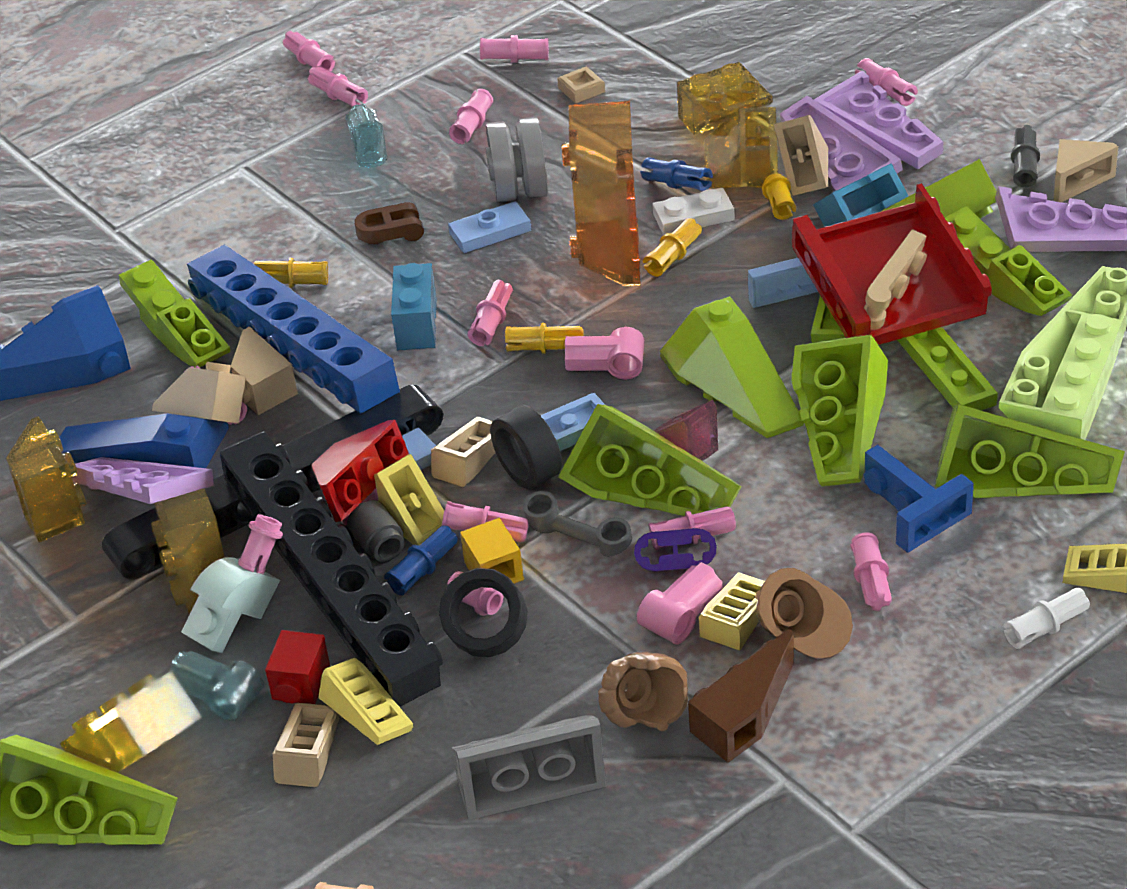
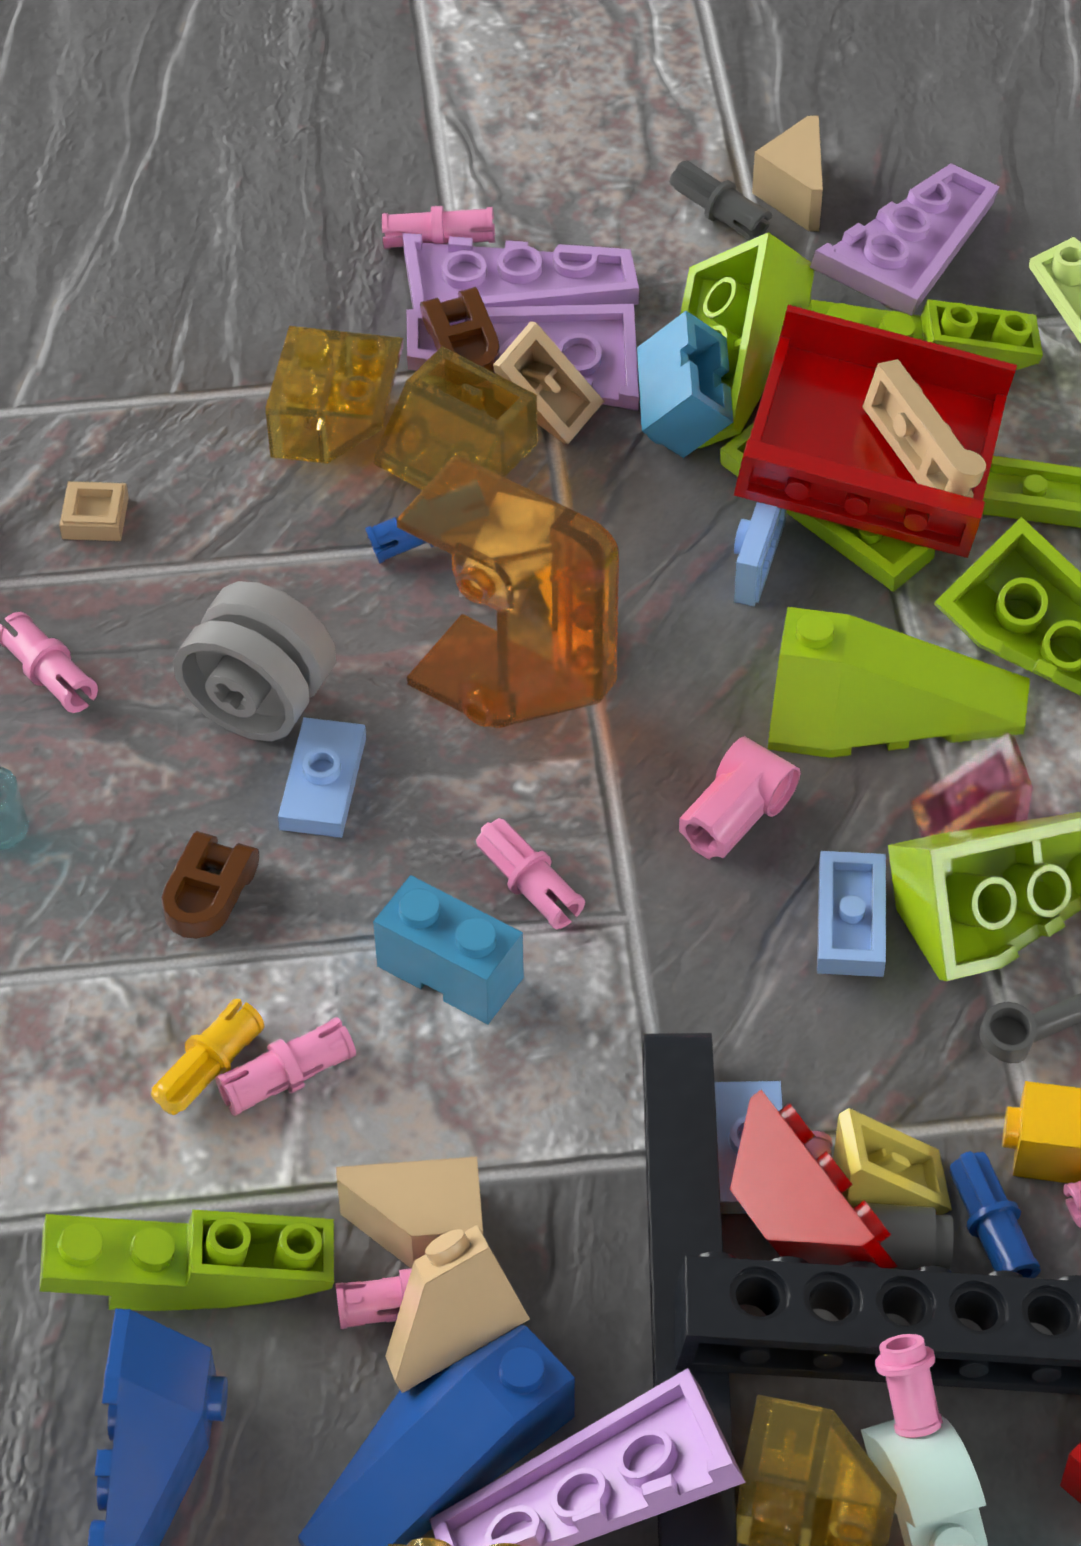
camera: 60 degrees left, 10 degrees up
blue brick [187,244,400,414] -> none
tan slope [431,417,495,487] -> none
bright pink axle [442,501,529,542] -> none
black tyre [490,405,562,489] -> none
yellow axle [505,323,584,354] -> none
yellow pin [762,173,796,220] -> none
none -> bright pink pin [215,1017,356,1116]
none -> reddish brown plate [420,287,500,382]

